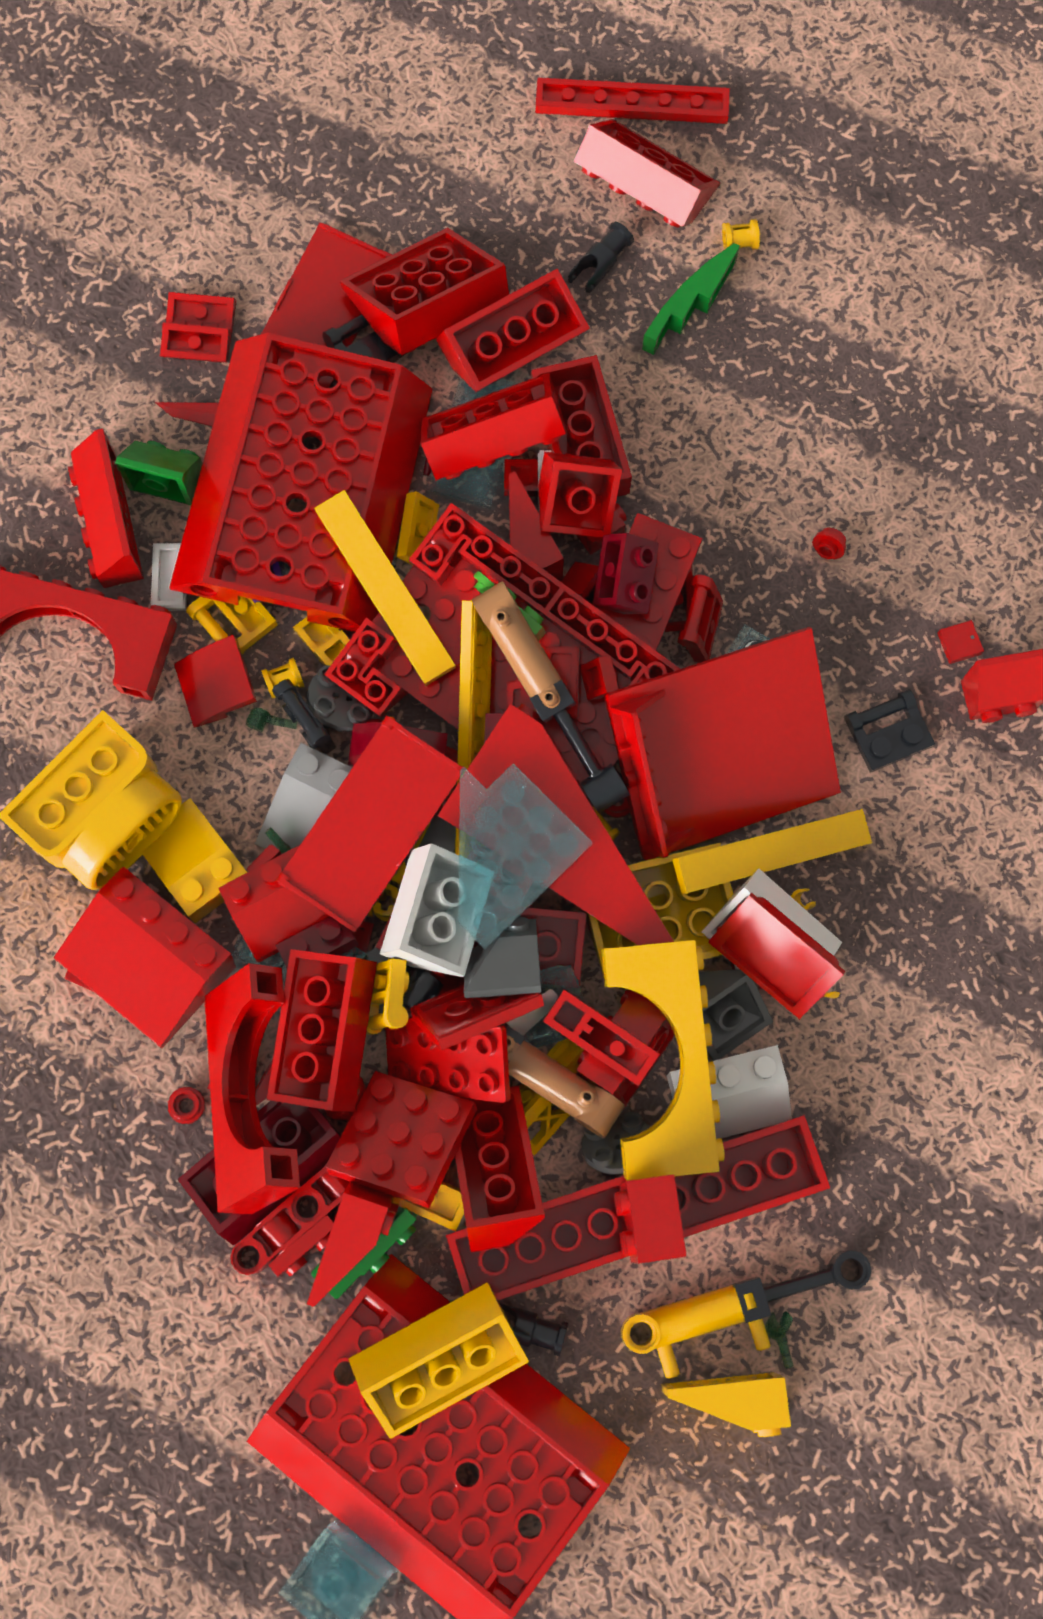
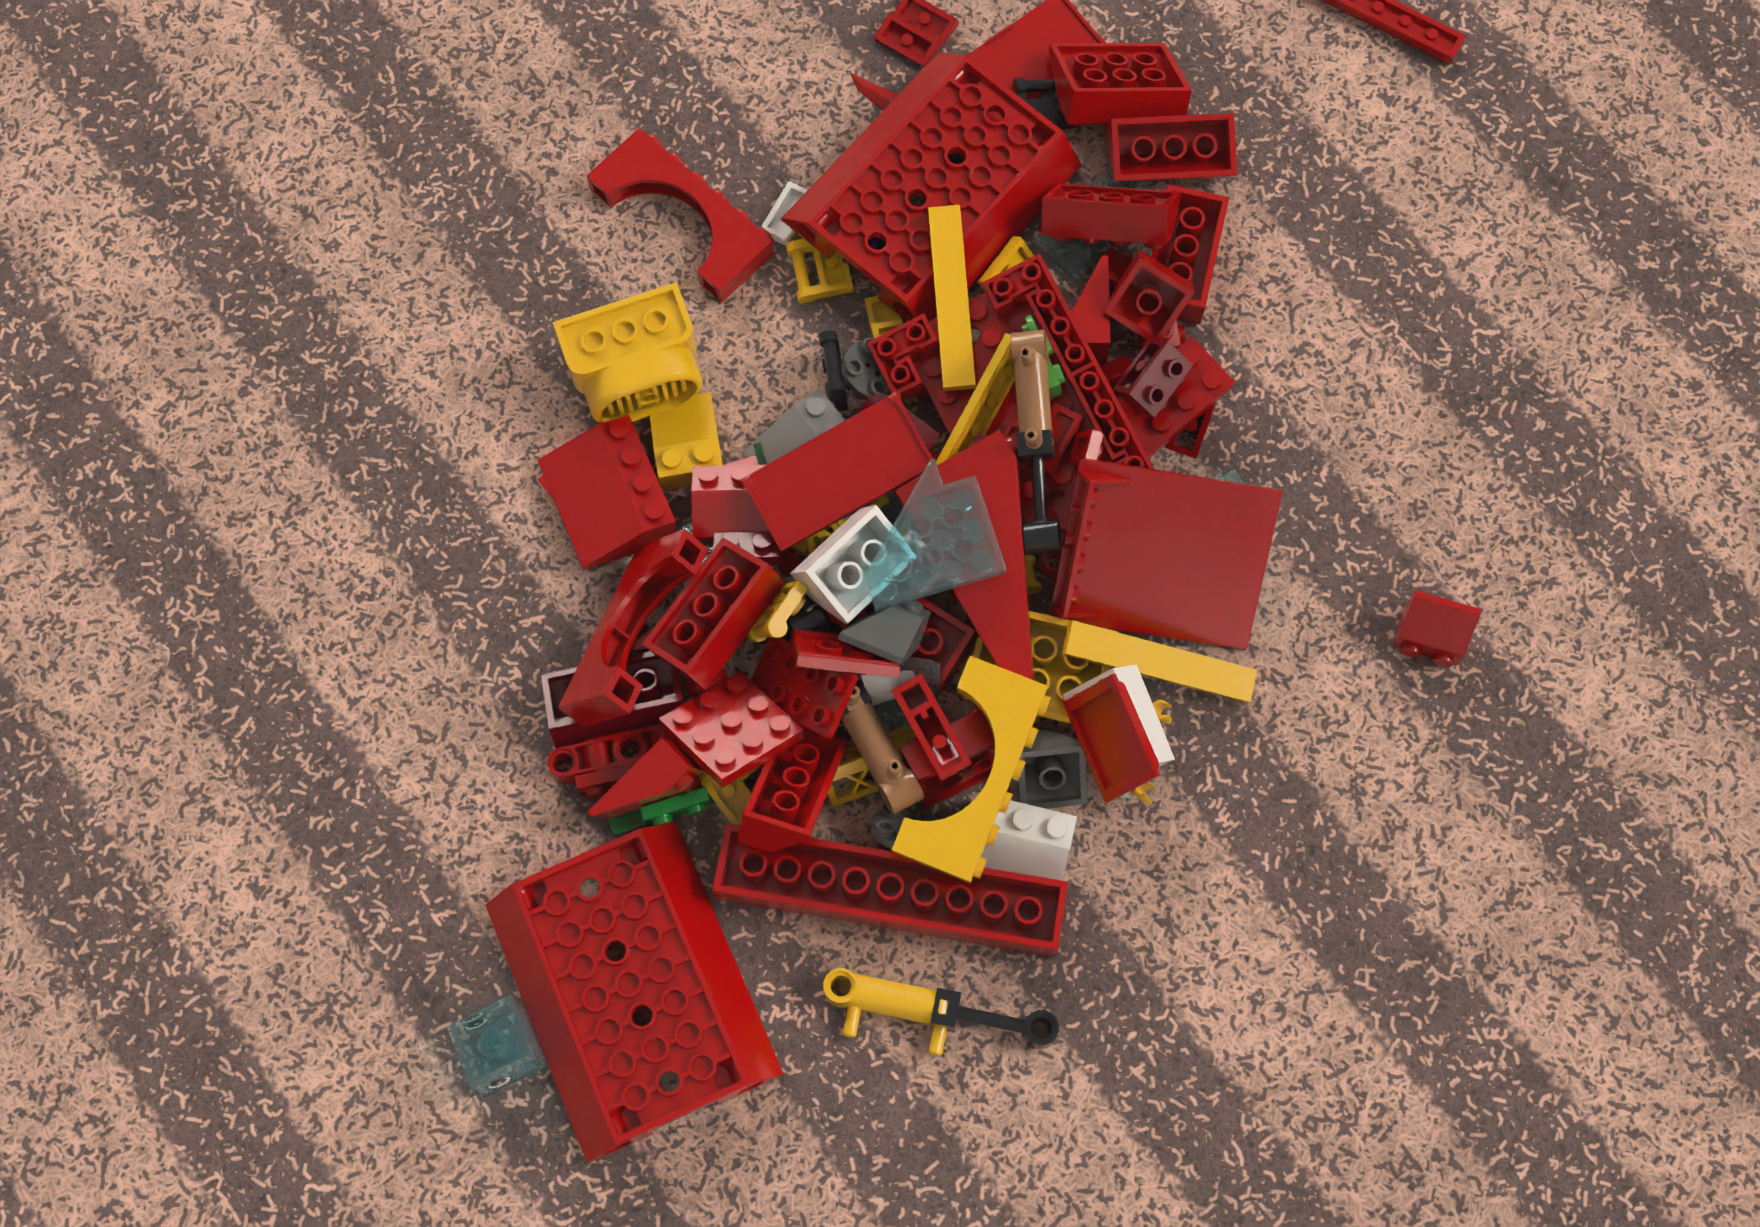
camera: 30 degrees right, 5 degrees down
slope [68,428,144,588] -> none
green slope [115,440,203,505] -> none
red plate [168,1087,205,1124] -> none
red slope [174,635,257,728] -> none
clear green hand [246,708,298,732] -> none
yellow bush [261,658,305,699] -> none
yellow slope [348,1282,529,1439] -> none
black piece [499,1303,568,1356] -> none
black piece [568,221,634,293] -> none
slope [574,119,721,228] -> none
red brick [614,1174,687,1264] -> none
green slope [642,243,740,355] -> none
yellow slope [662,1372,791,1437] -> none
red plate [677,575,724,663] -> none
yellow bush [722,219,760,250] -> none
clear green hand [765,1311,793,1368] -> none
red plate [812,528,846,559] -> none
black plate [844,689,935,773] -> none
red tile [937,620,984,664] -> none

